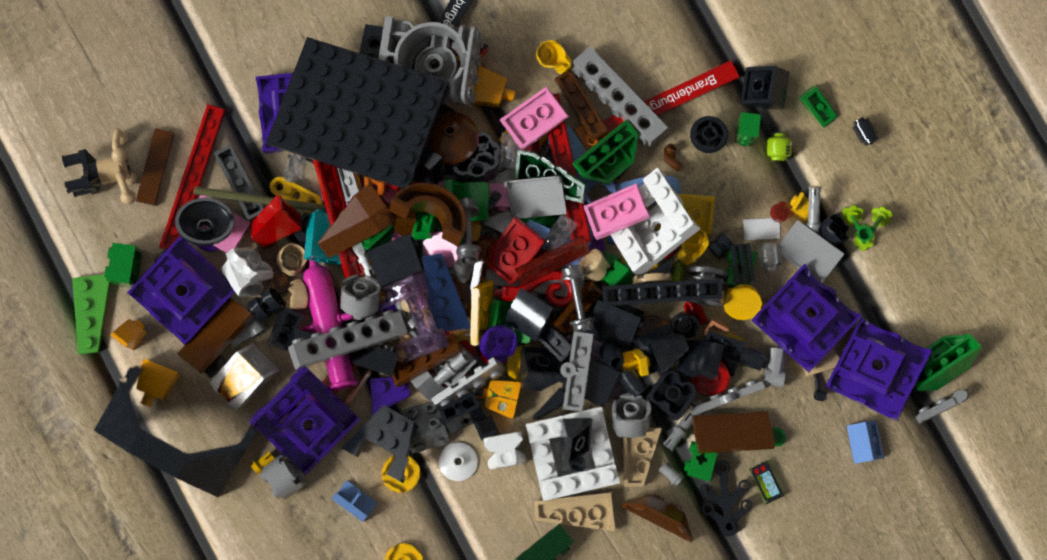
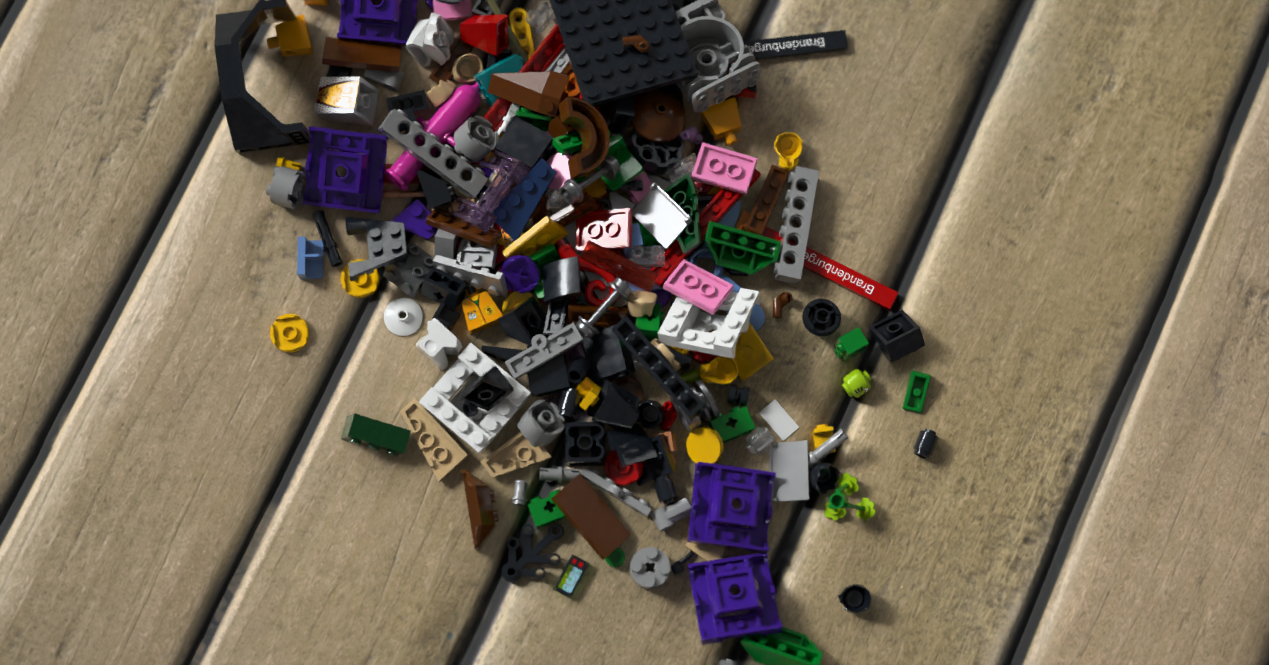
camera: 50 degrees right, 5 degrees down
black wheel [248,287,285,323] -> none
light grey pin [434,352,470,385] -> none
black tile [730,243,755,284] -> none
clear red plate [770,201,789,223] -> none
medium blue panel [847,420,884,463] -> none
none -> black pin [312,210,343,267]
none -> reddish brown arm [622,35,650,52]
none -> light grey brick [630,547,670,589]
none -> lavender arm [681,127,703,145]
none -> black hair [838,584,872,614]

